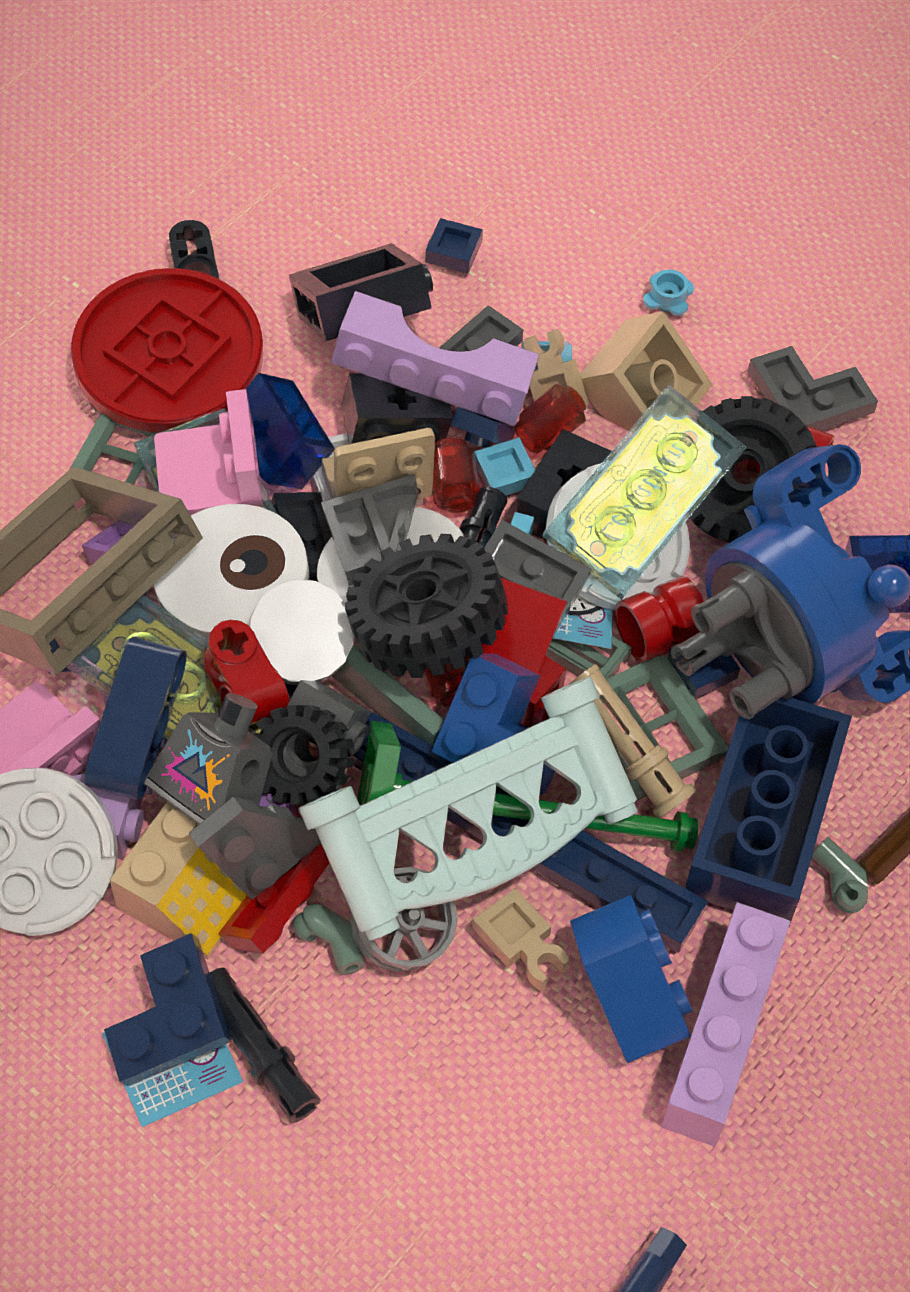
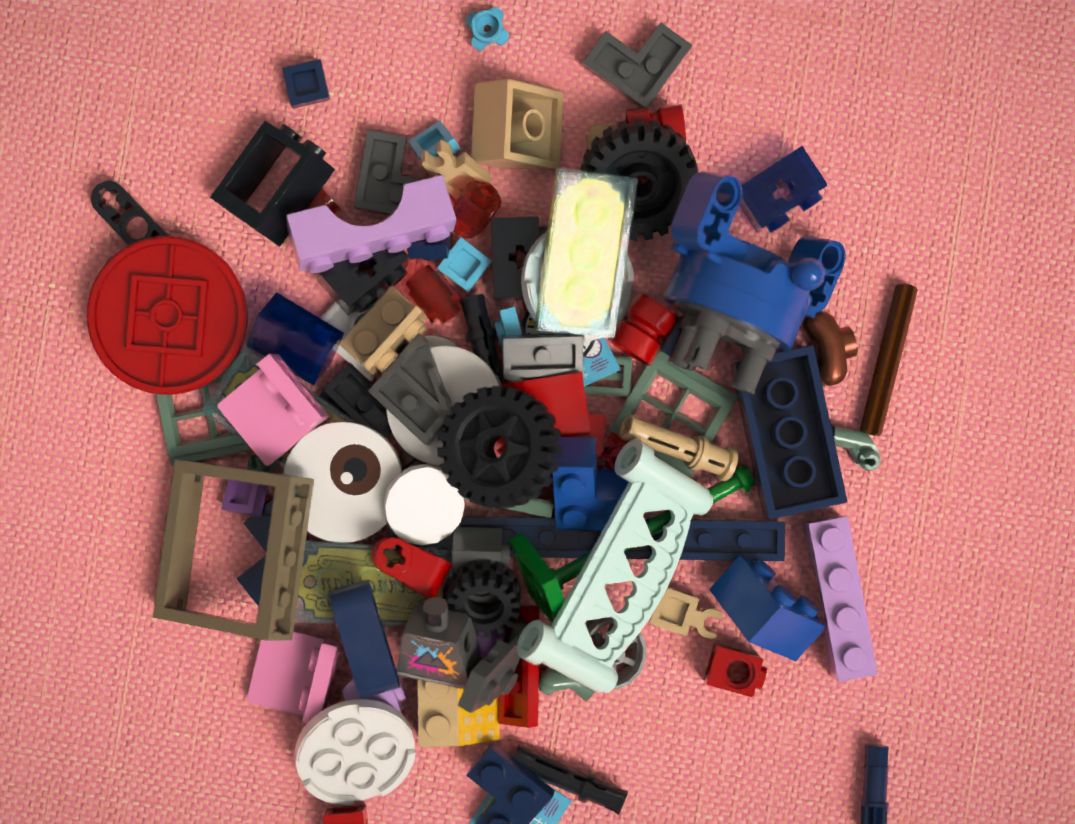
camera: 25 degrees left, 30 degrees up
none -> red brick [703,643,767,698]
none -> copper piece [802,311,858,386]

